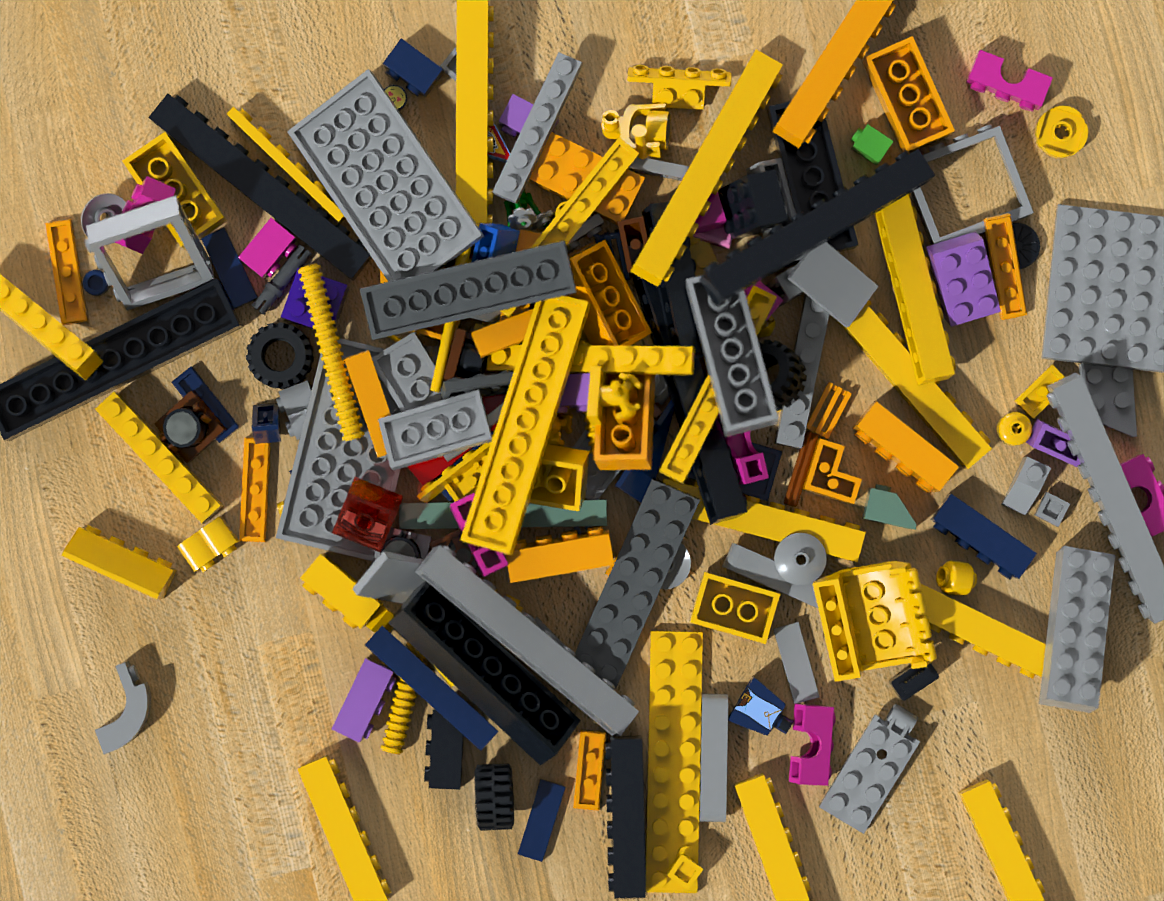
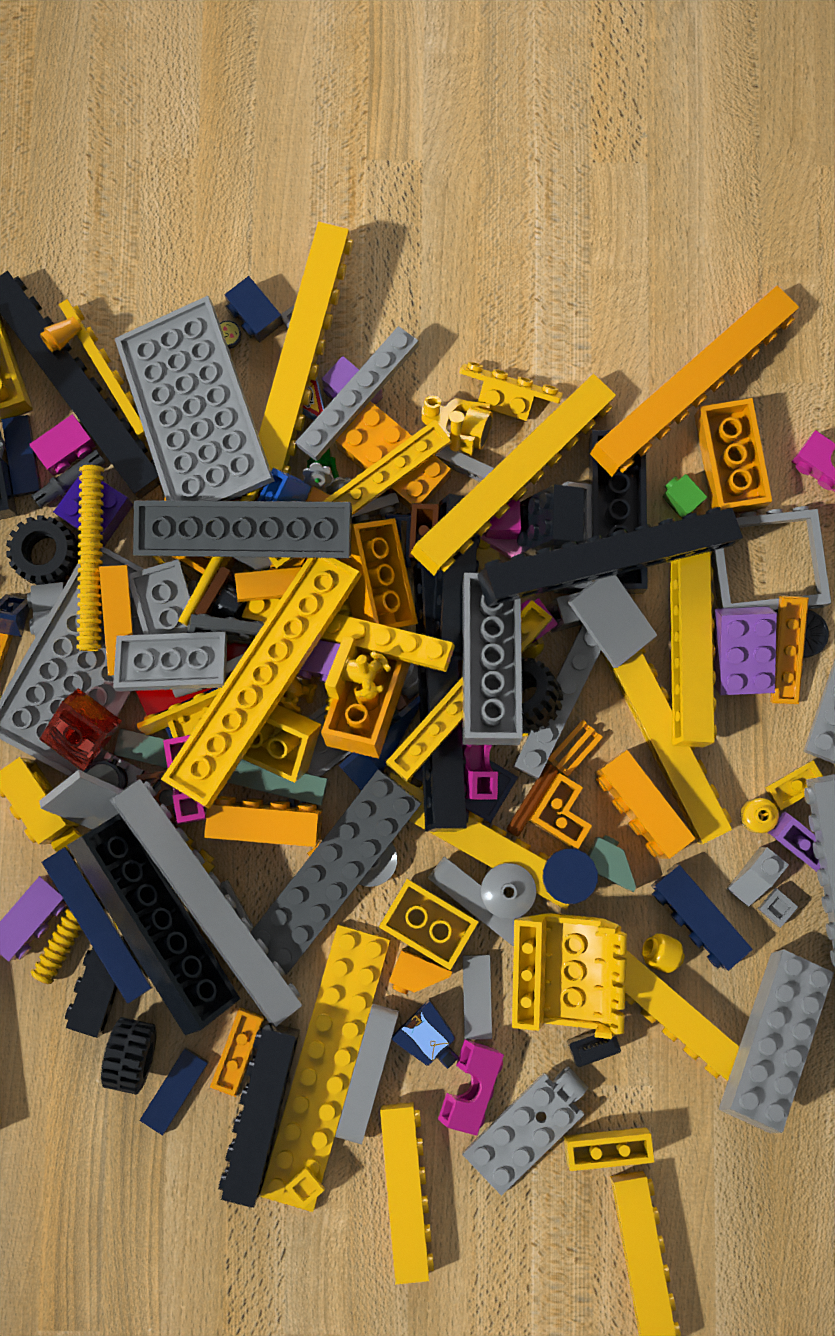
camera: 15 degrees right, 5 degrees down
none -> light orange cone [40,316,82,352]
none -> light orange slope [389,949,452,994]
none -> dark blue tile [542,849,598,904]
none -> yellow brick [564,1127,655,1171]

